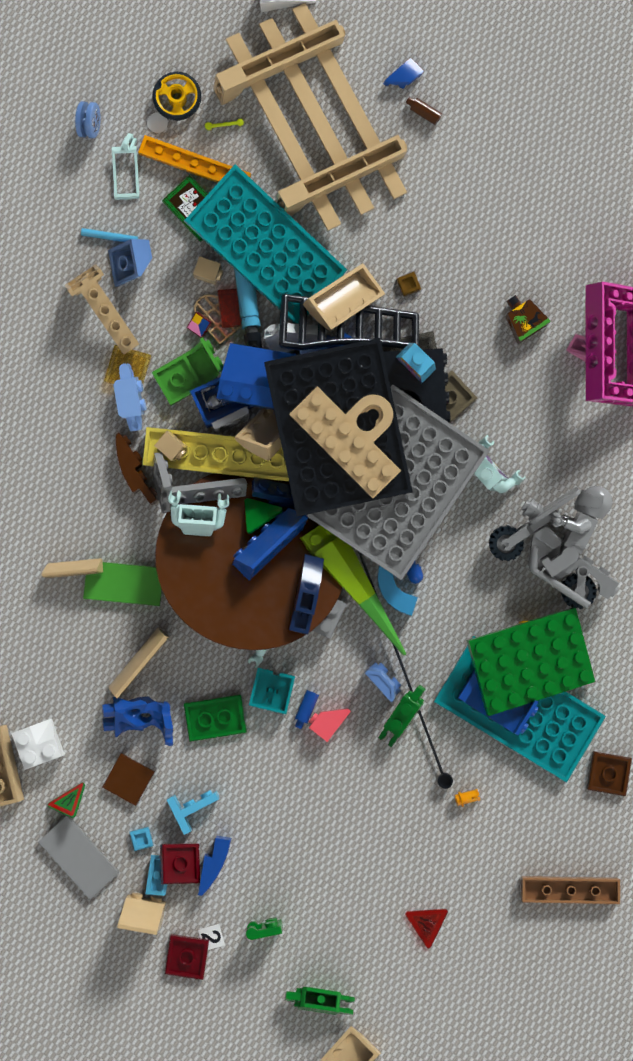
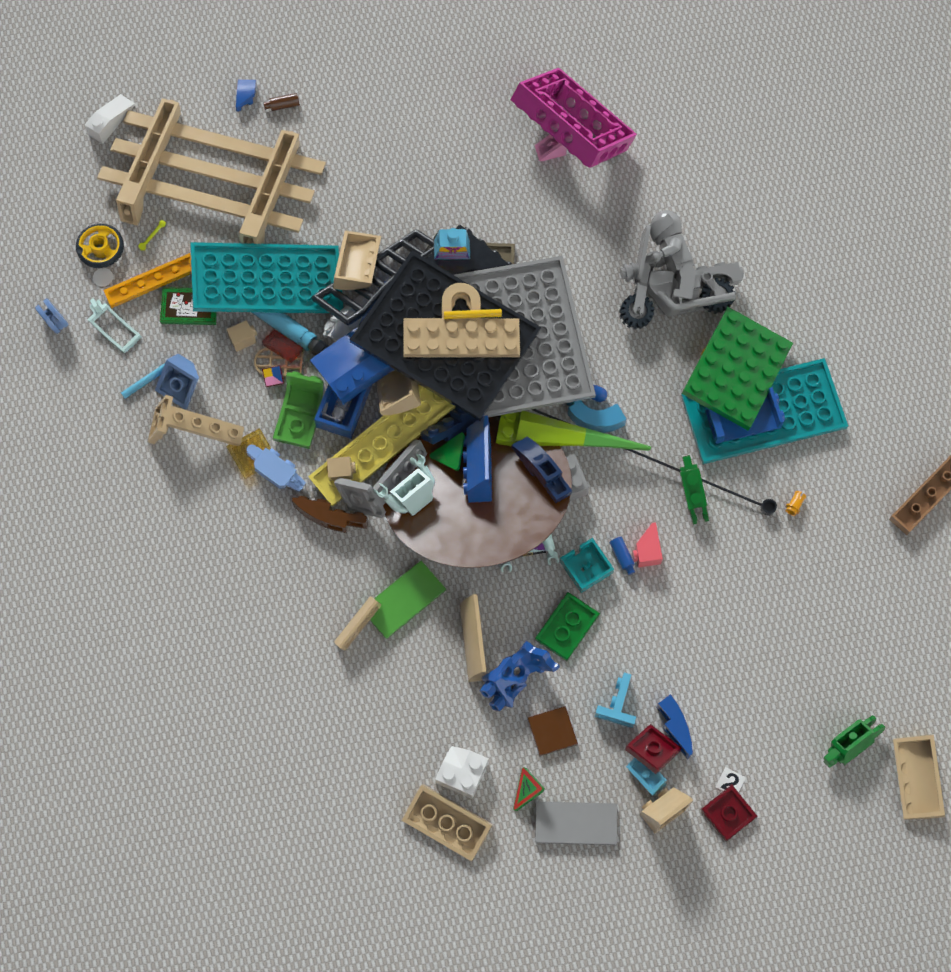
camera: 45 degrees left, 15 degrees down
medium azure tile [130,827,154,851] -> none
light grey tile [212,406,251,434] -> none
green plate [246,917,283,940] -> none
medium blue slope [364,662,402,702] -> none
pearl gold tile [396,272,421,297] -> none
clear red piece [405,909,448,948] -> none
light aqua torso [474,435,526,493] -> none
reddish brown torso [506,295,551,344] -> none
reddish brown tile [587,751,632,796] -> none
none -> yellow bar [443,309,502,319]

